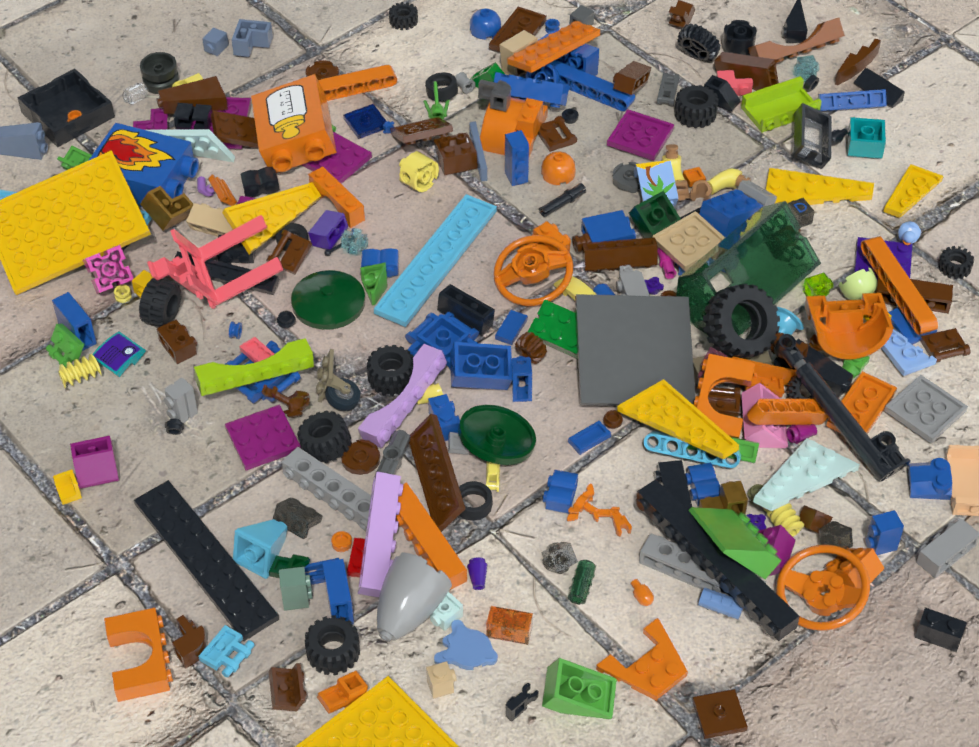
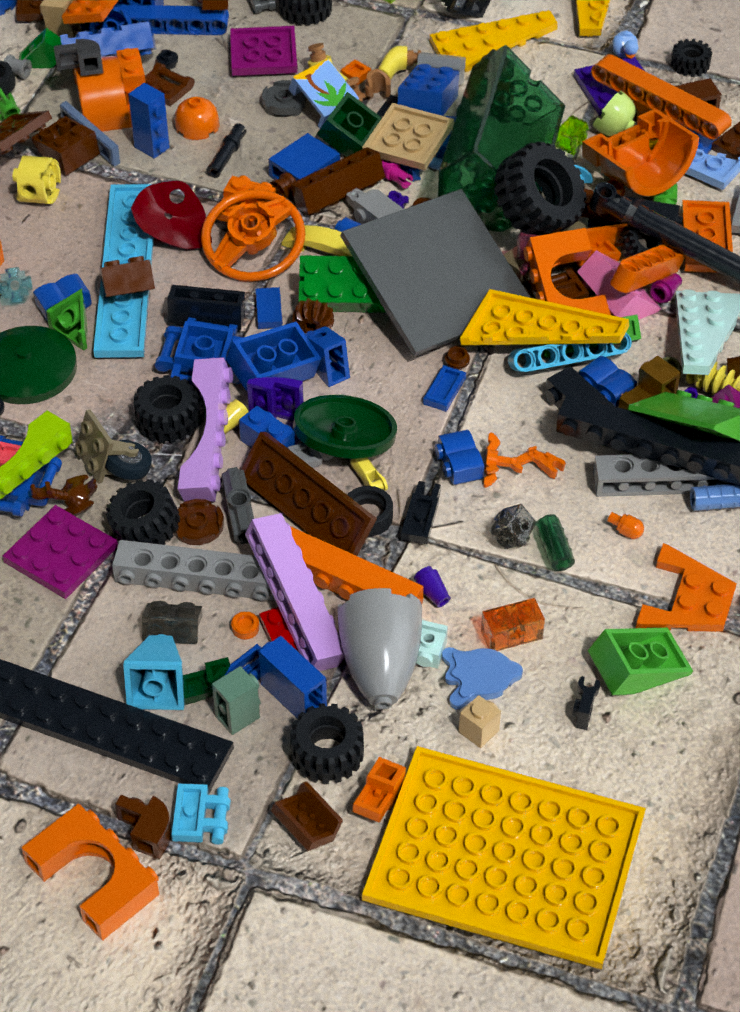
camera: 30 degrees left, 0 degrees up
none -> reddish brown slope [99,256,155,298]
none -> dark red piece [131,181,212,249]
none -> dark purple slope [247,377,304,421]
none -> black hinge [401,481,441,544]

